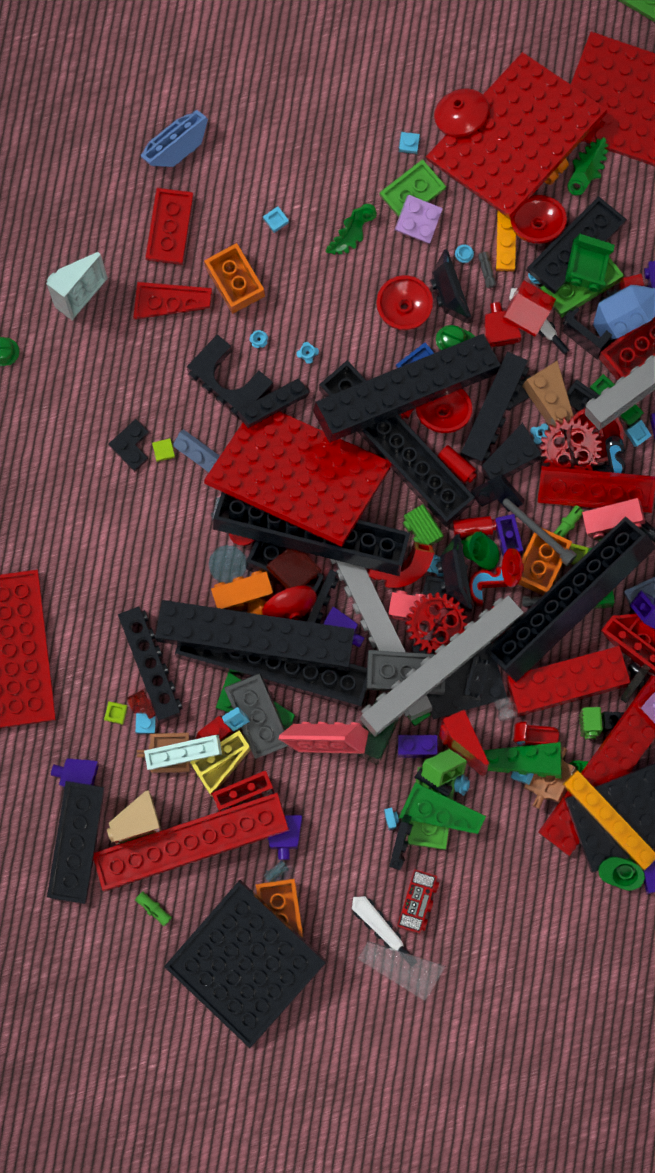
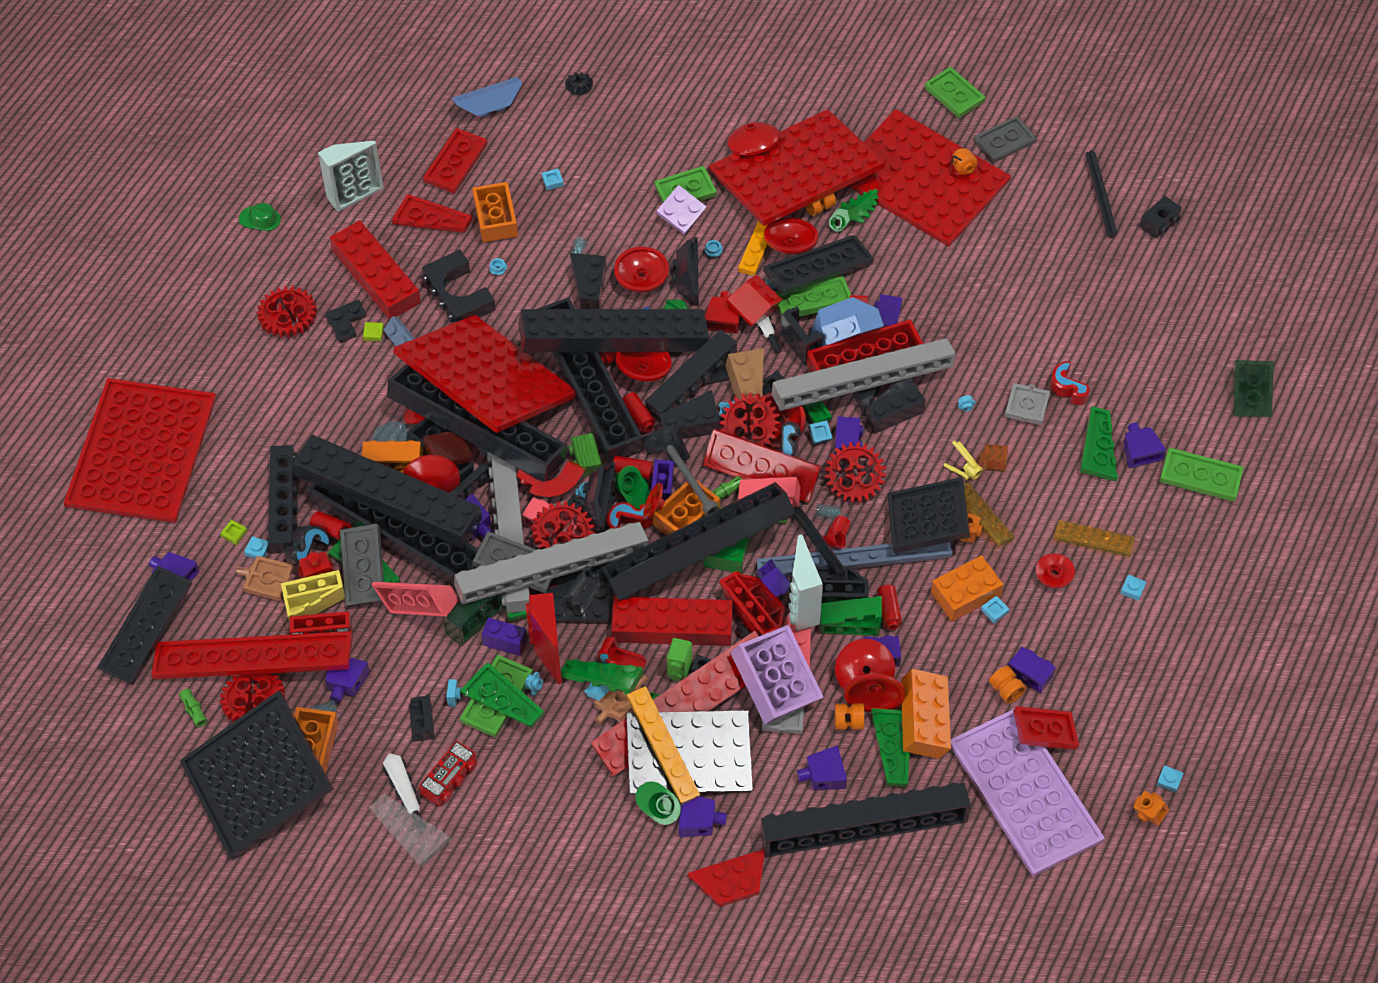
camera: 15 degrees right, 20 degrees down
tan slope [107,790,162,845] -> none
clear red bracket [126,690,156,719] -> none
light aqua plate [144,735,222,770] -> none
medium azure plate [222,707,250,731] -> none
black plate [237,378,309,428] -> none
medium azure plate [296,342,319,364] -> none
green plant [325,204,377,255] -> none
black hinge [389,814,413,870] -> none
medium azure plate [399,132,420,154] -> none
black axle [414,767,453,797] -> none
bright green brick [421,749,467,787] -> none
dark grey axle [478,252,496,288] -> none
clear wheel [494,697,518,721] -> none
green panel [565,234,615,292] -> none
clear smoke tile [620,664,650,703] -> none
none -> red gear [220,673,286,722]
none -> red gear [257,286,317,339]
none -> black animal [284,525,331,564]
none -> red brick [310,511,352,541]
none -> red brick [329,220,421,319]
none -> black hinge [409,694,435,742]
none -> black gear [565,72,593,95]
none -> black wedge [570,253,607,309]
none -> clear light blue pin [571,237,587,254]

